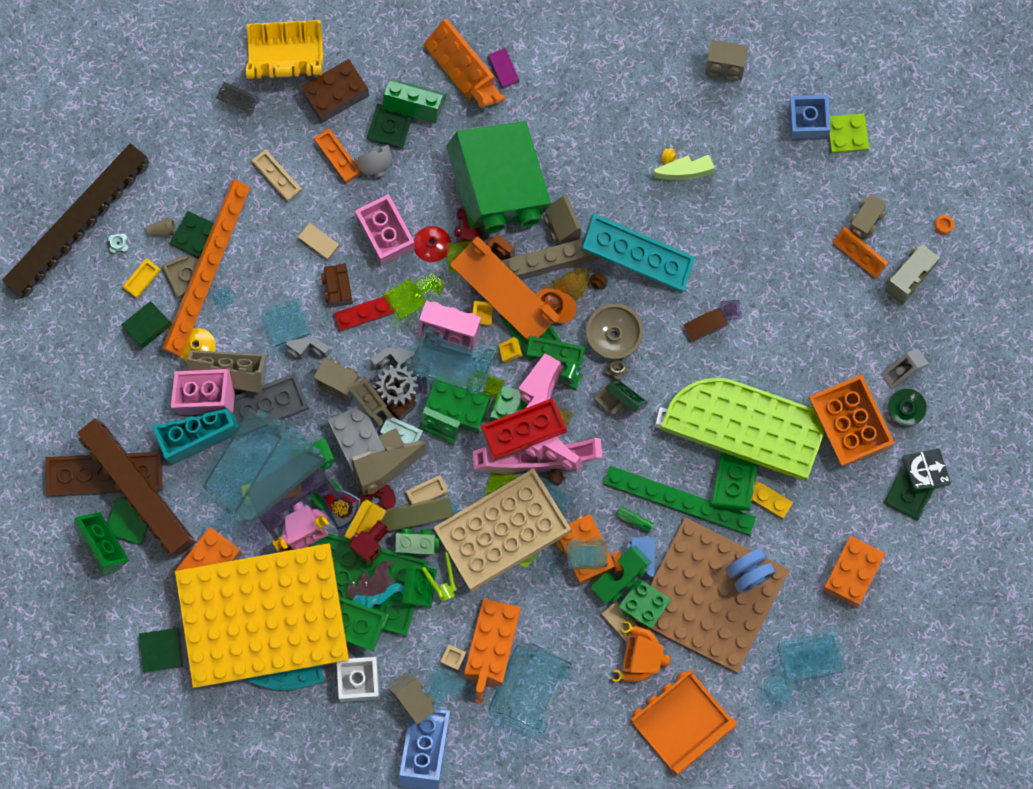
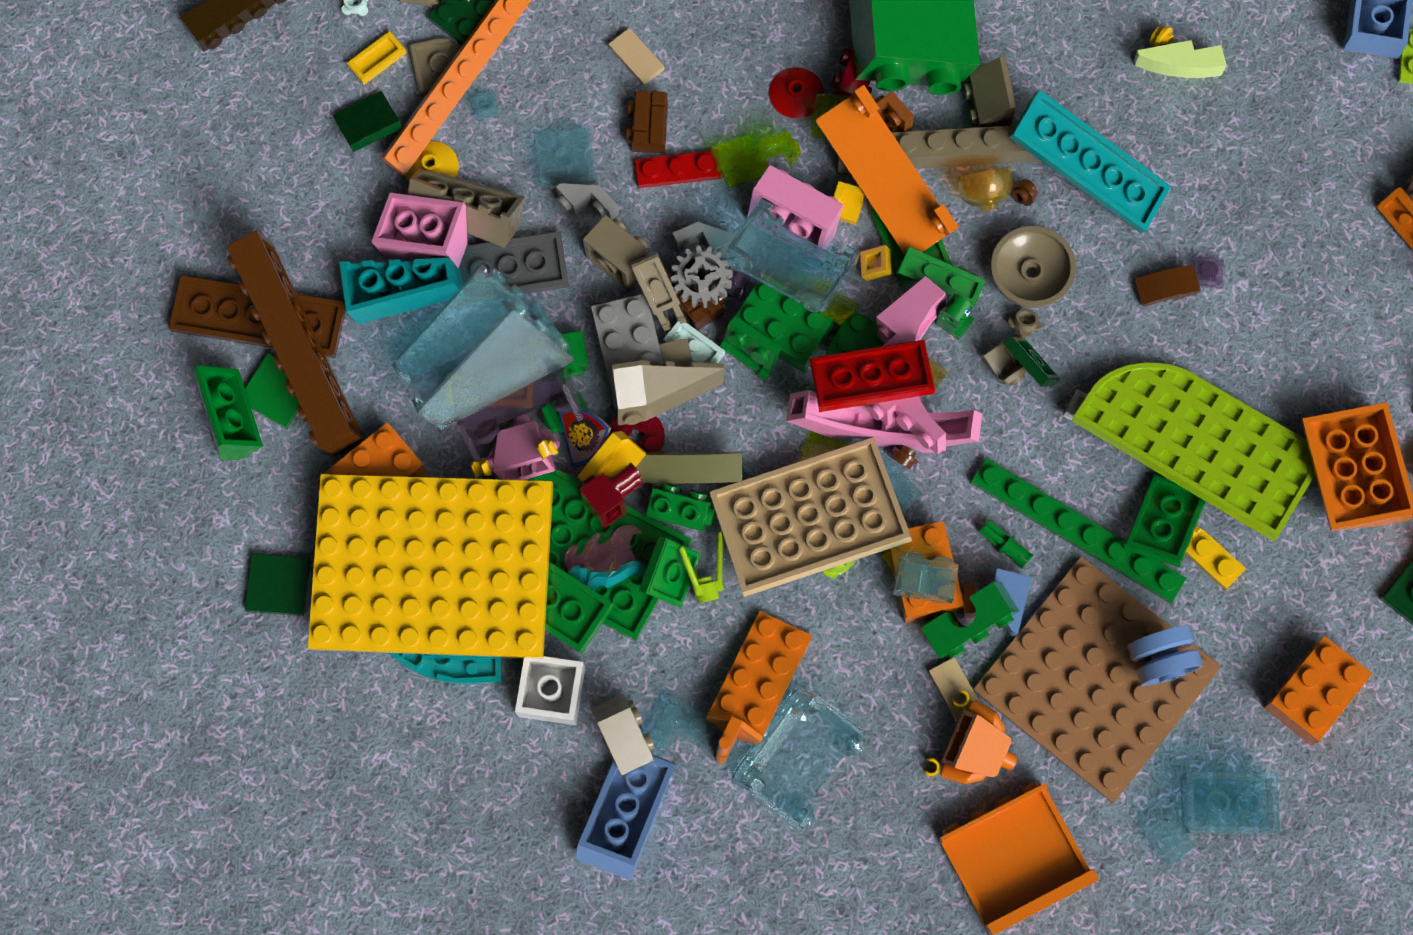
camera: 15 degrees right, 0 degrees up
bright pink brick [355,194,415,265] -> none
tan tile [405,475,449,504] -> none
tan plate [440,644,466,671] -> none
orange piece [536,288,577,323] -> none
green hinge [618,579,671,629] -> none

